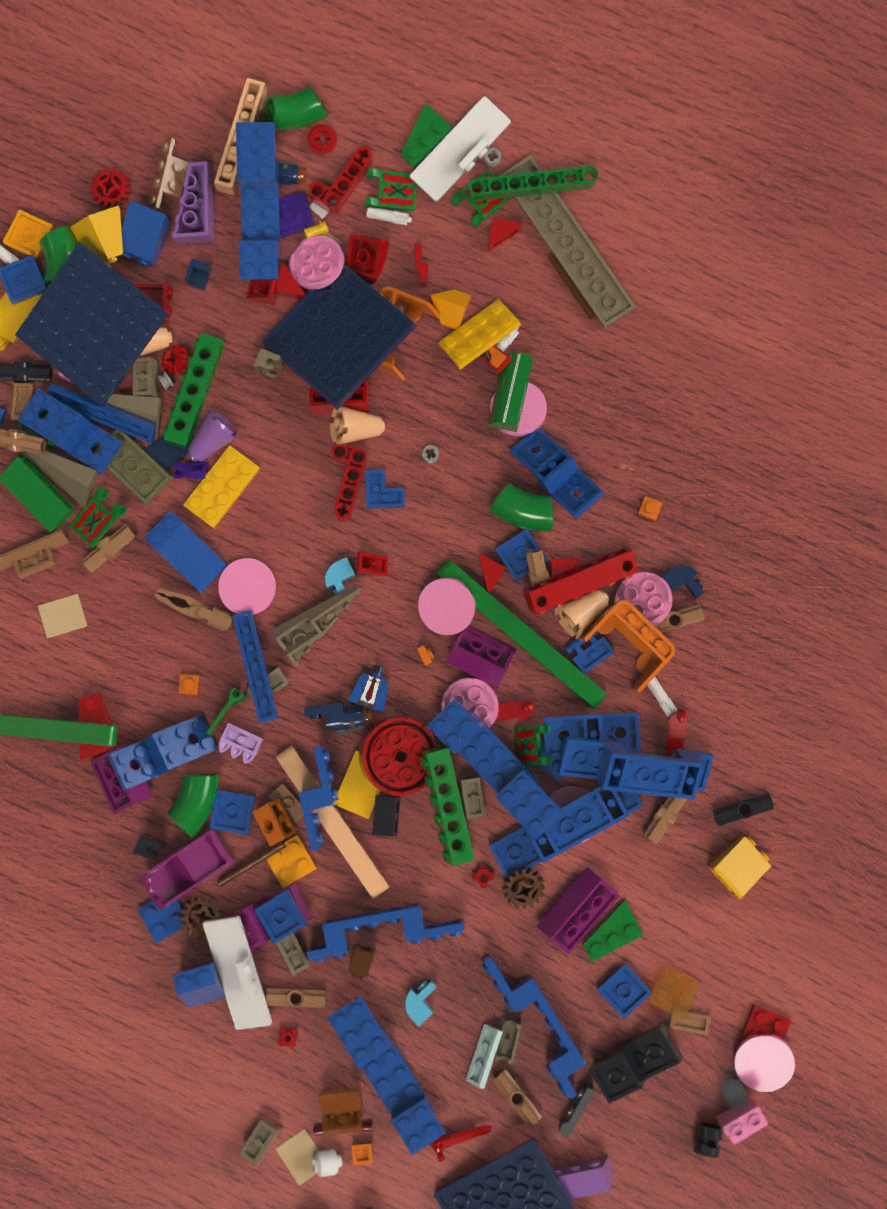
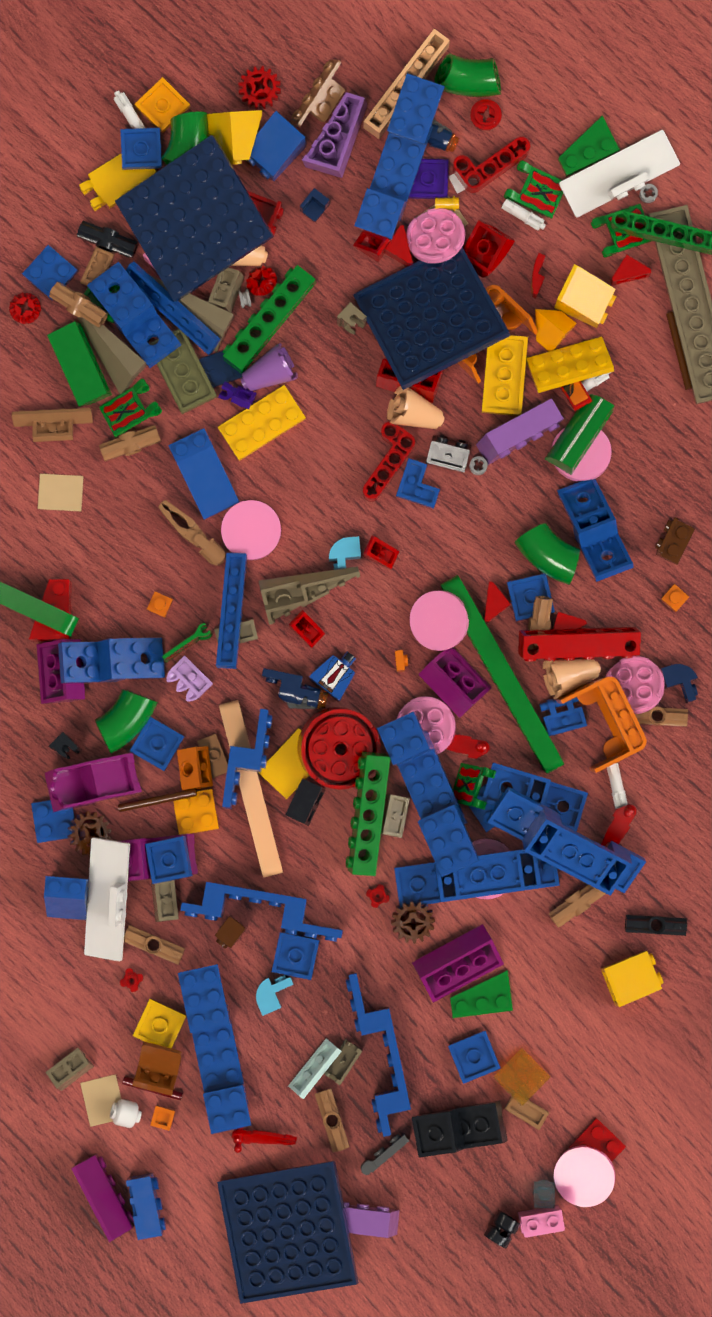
camera: 20 degrees right, 0 degrees up
none -> yellow plate [133,999,187,1048]
none -> blue plate [272,932,320,980]
none -> red slope [289,610,325,648]
none -> bracket [426,434,471,472]
none -> medium lavender wedge [476,398,564,465]
none -> yellow plate [482,335,528,416]
none -> yellow slope [554,264,617,328]
none -> reddish brown bracket [655,517,695,565]

